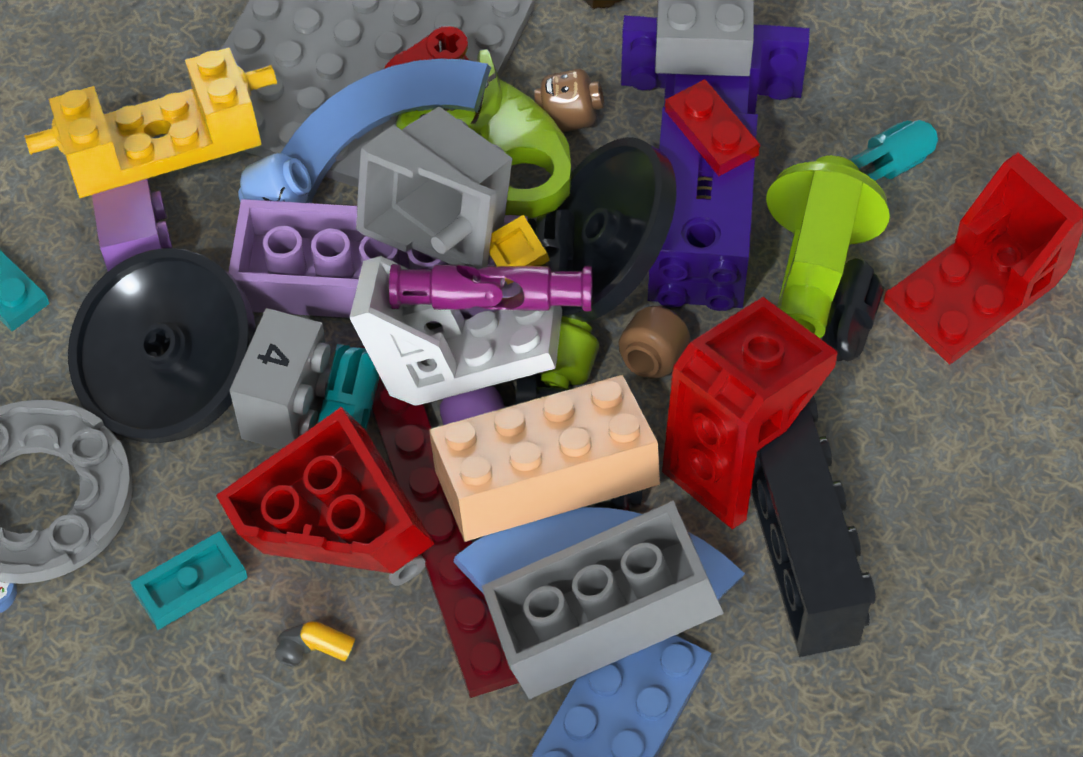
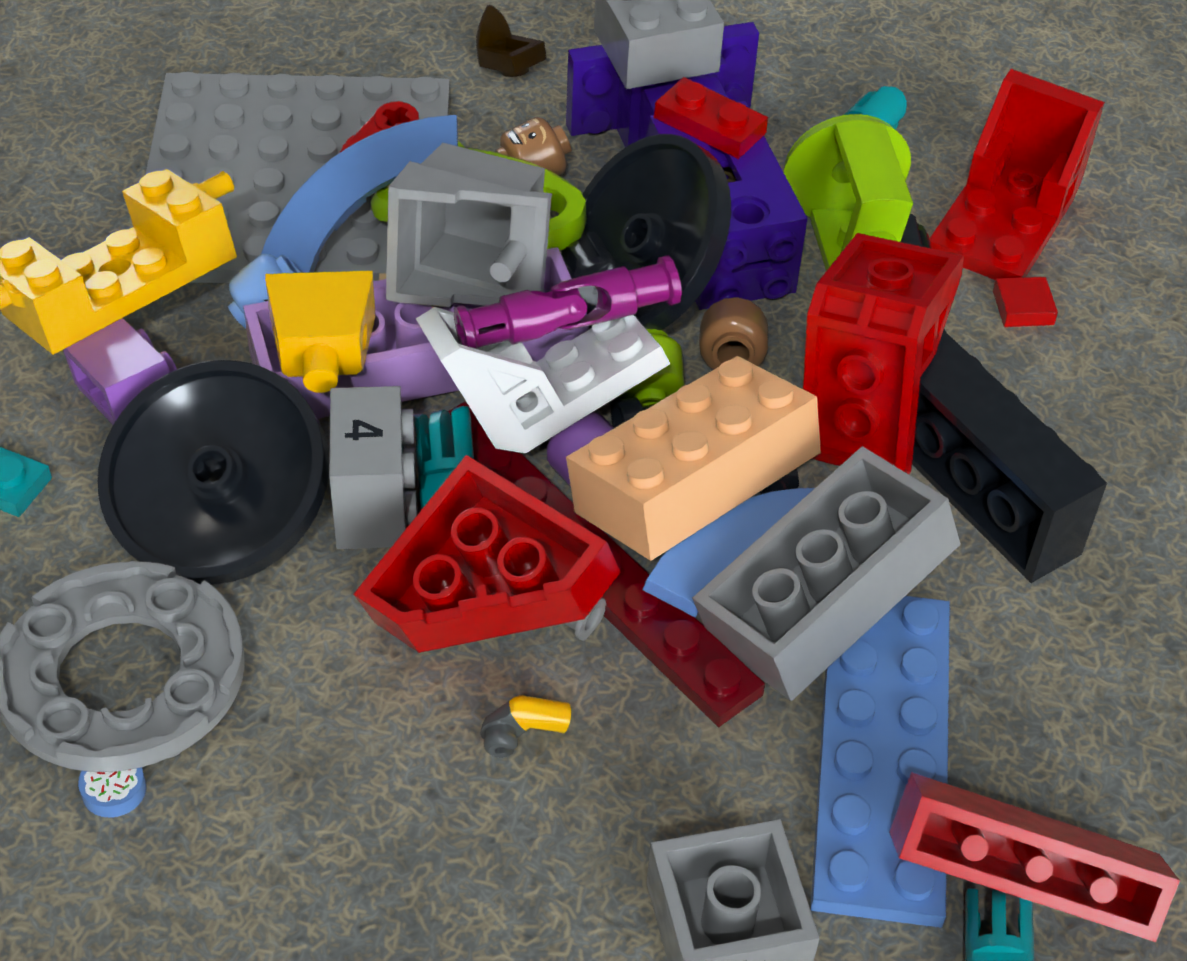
camera: 25 degrees left, 10 degrees down
teal plate [130,531,248,630] -> none
yellow plate [489,215,550,285] -> none
none -> yellow torso [265,271,375,393]
none -> red tile [993,277,1058,327]

